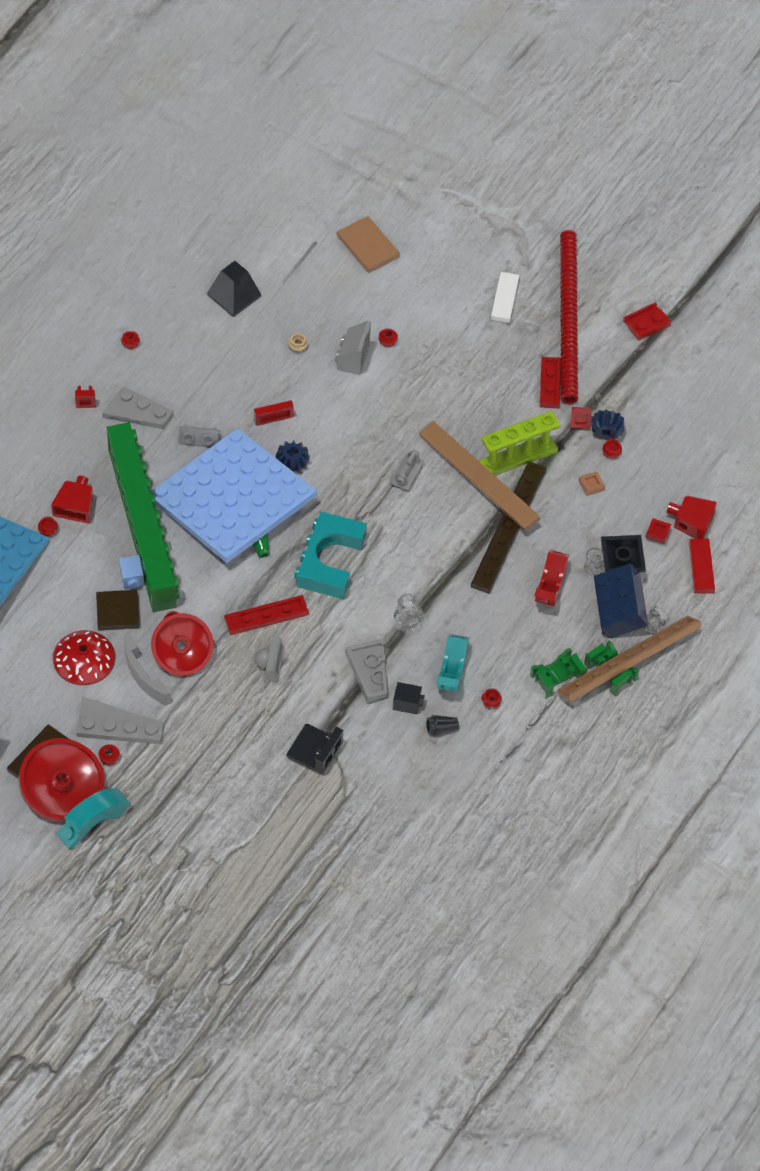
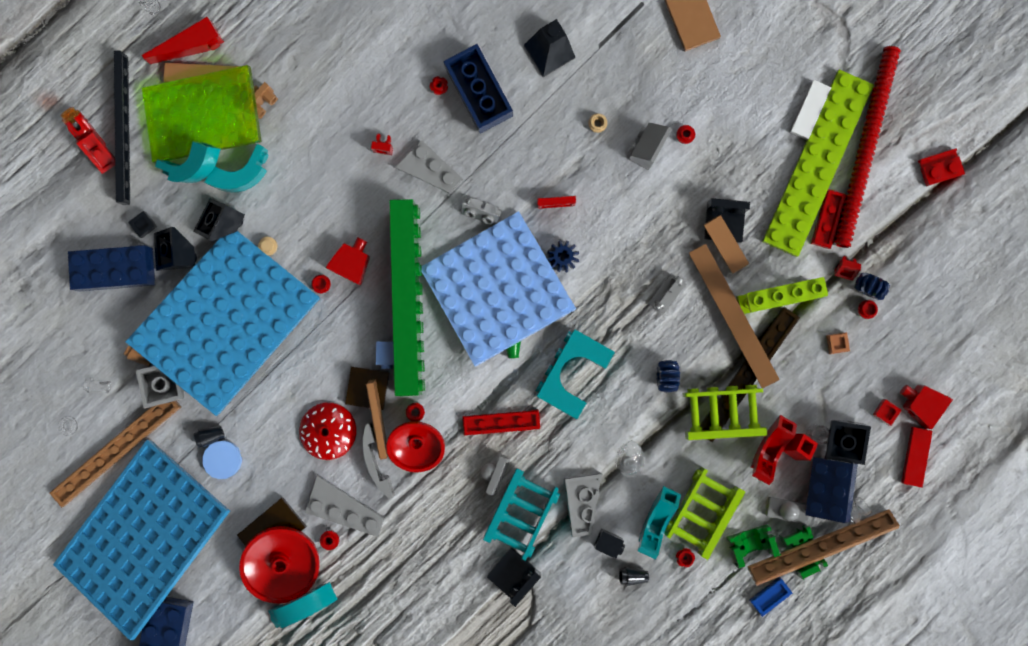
camera: 20 degrees right, 30 degrees up
none -> medium nougat tile [366,379,388,460]
none -> dark blue brick [443,44,513,134]
none -> teal fence [483,468,560,561]
none -> dark blue gear [656,360,680,392]
none -> lime fence [664,467,745,560]
none -> lime fence [682,385,767,440]
none -> medium nougat tile [703,215,749,274]
none -> black bracket [704,198,750,243]
none -> blue tile [749,577,793,617]
none -> lime plate [762,69,874,257]
none -> light grey tile [766,497,807,524]
none -> red brick [783,434,818,461]

